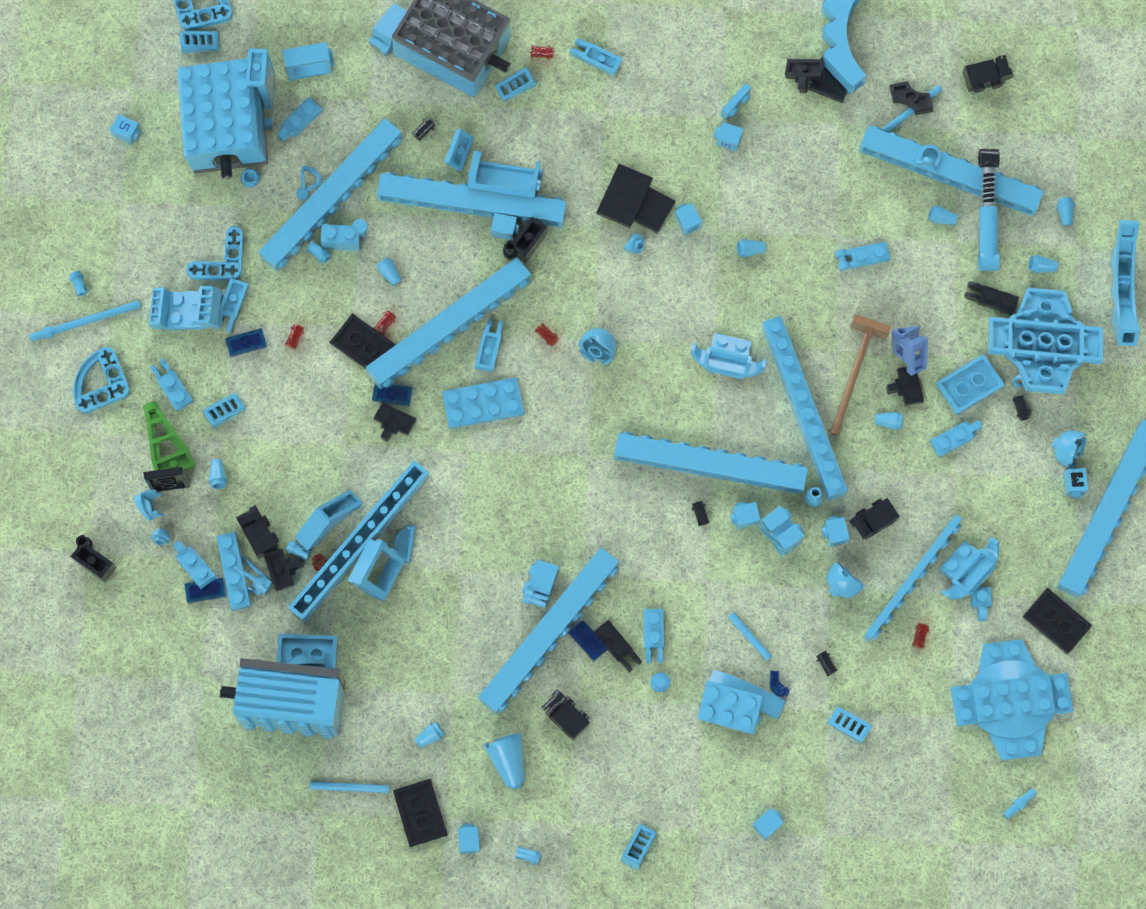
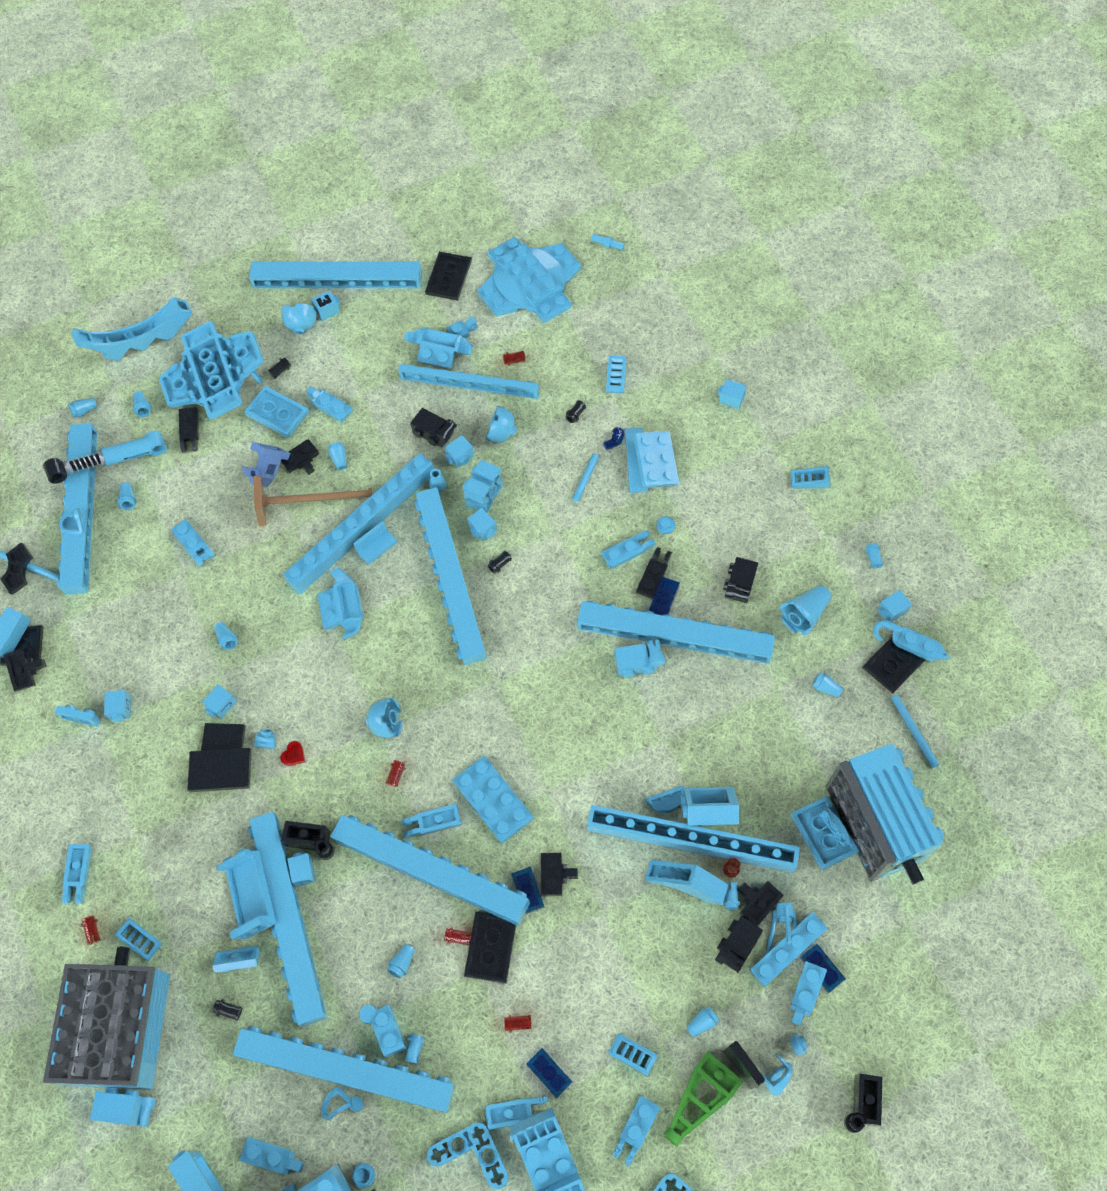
camera: 110 degrees left, 10 degrees down
none -> red tile [280,741,306,766]
none -> medium azure panel [353,521,397,565]
none -> medium azure plate [873,620,950,663]

